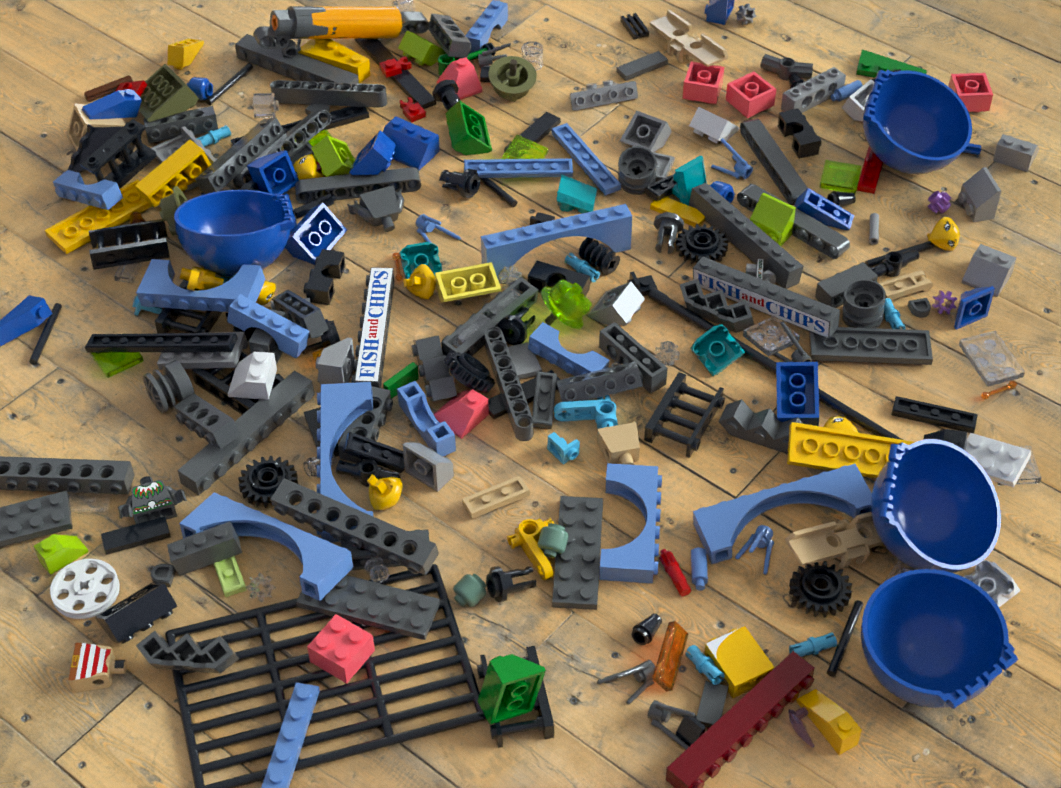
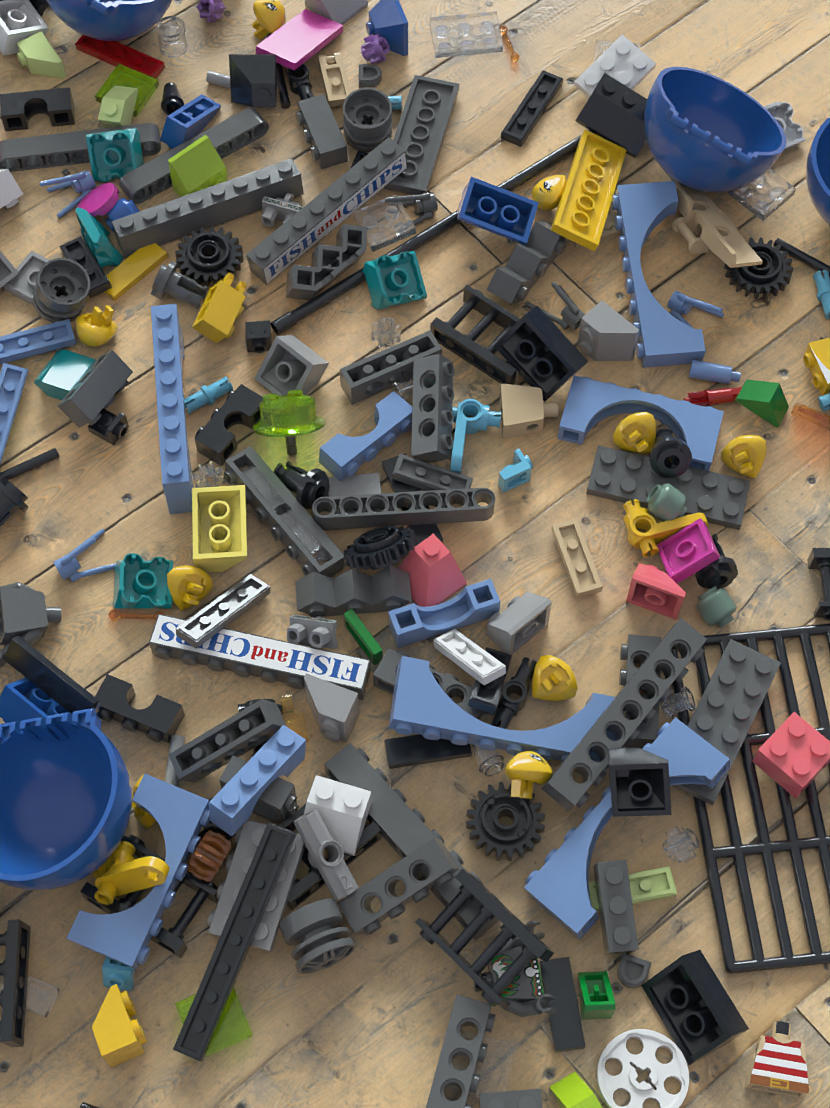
camera: 80 degrees left, 15 degrees up
dark grey brick [136,631,239,674] -> none
black piece [579,237,620,275] -> none
black cone [631,613,662,645] -> none
none -> black tile [4,636,99,715]
none -> yellowish green slope [16,32,66,79]
none -> dark grey brick [58,350,133,428]
none -> yellow piece [76,305,118,347]
none -> dark pink tile [77,183,119,217]
none -> teal slope [86,128,144,182]
none -> yellow slope [92,984,147,1068]
none -> yellowish green slope [98,85,138,128]
none -> clear piece [156,16,188,58]
none -> tile [176,574,271,649]
none -> dark orange gear [187,830,231,882]
none -> yellow hinge [192,273,247,343]
none -> black slope [229,54,277,107]
none -> tile [255,9,343,70]
none -> light grey hips [287,615,338,649]
none -> light grey piece [293,809,358,900]
none -> black fence [415,868,554,1008]
none -> white tile [433,629,506,685]
none -> black slope [494,306,589,402]
none -> yellow piece [504,751,553,799]
none -> dark grey plant [525,282,585,330]
none -> light grey slope [577,300,640,361]
none -> green slope [578,971,616,1020]
none -> black slope [609,748,672,817]
none -> yellow piece [613,412,656,453]
none -> coral slope [626,563,686,620]
none -> black piece [649,428,692,478]
none -> dark pink tile [656,518,720,584]
none -> yellow piece [721,435,766,478]
none -> green slope [735,379,789,428]

